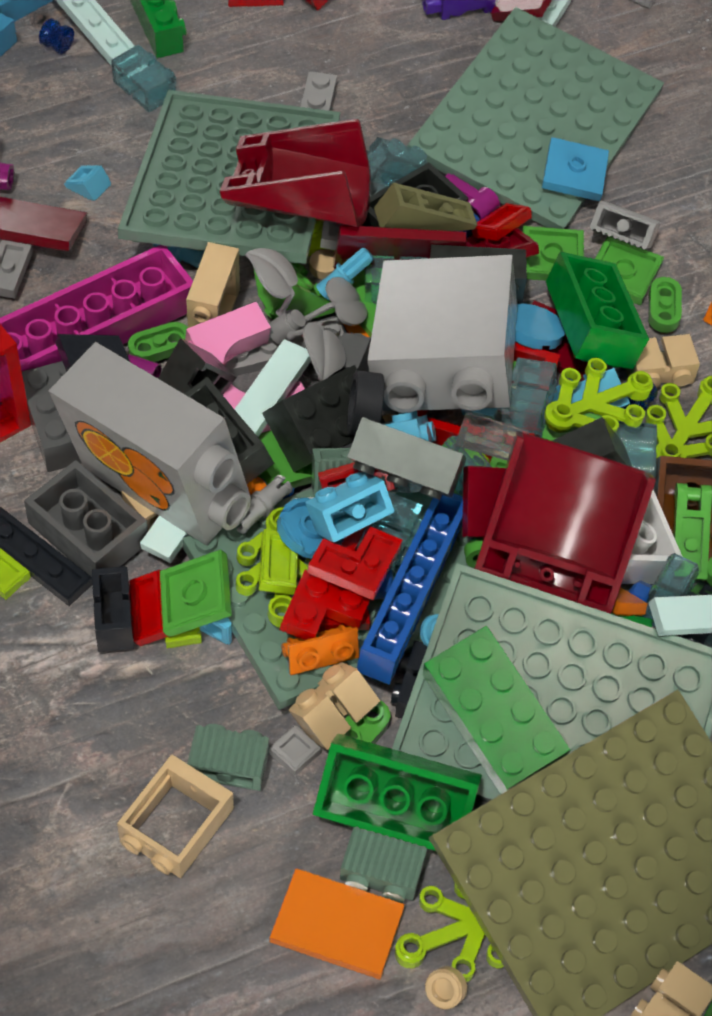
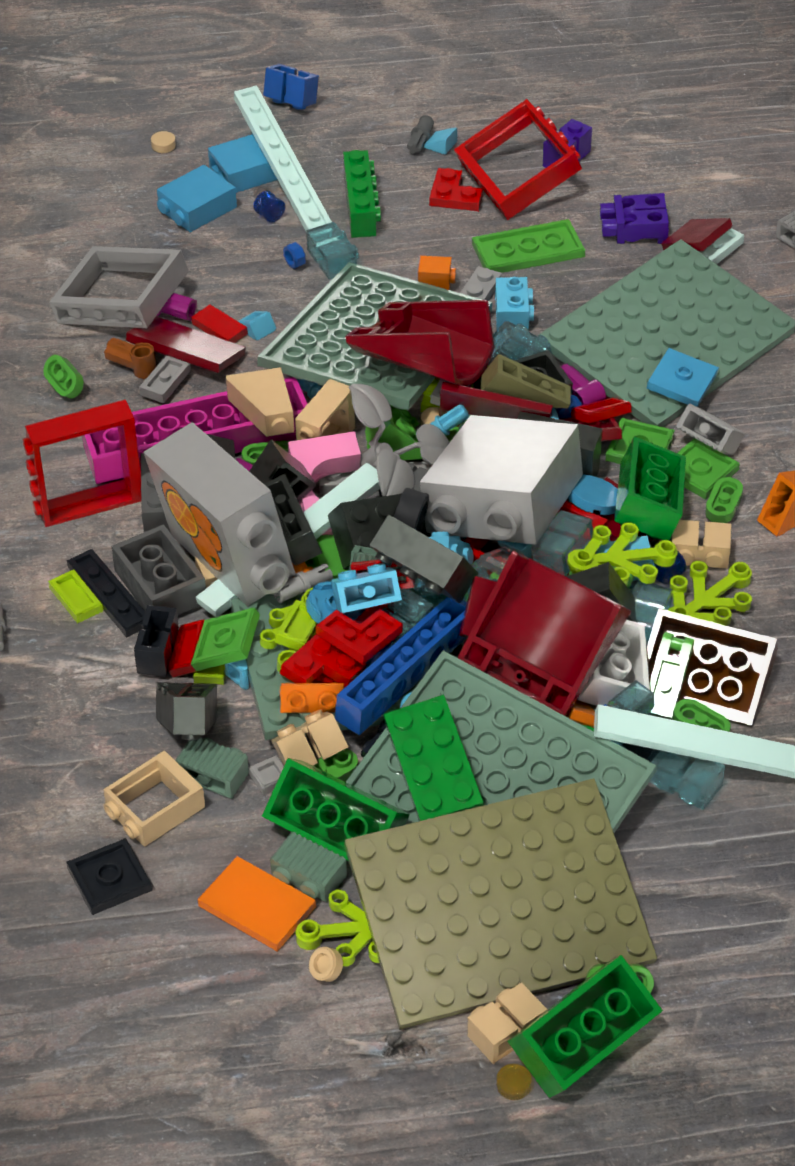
camera: 20 degrees right, 10 degrees down
none -> black tile [66,838,152,915]
none -> pearl dark grey wedge [156,682,217,740]
none -> red tile [191,304,248,343]
none -> tan slope [226,367,294,437]
none -> blue tile [283,242,306,269]
none -> orange brick [418,255,456,290]
none -> bright green tile [472,219,585,273]
none -> medium azure brick [495,277,534,332]

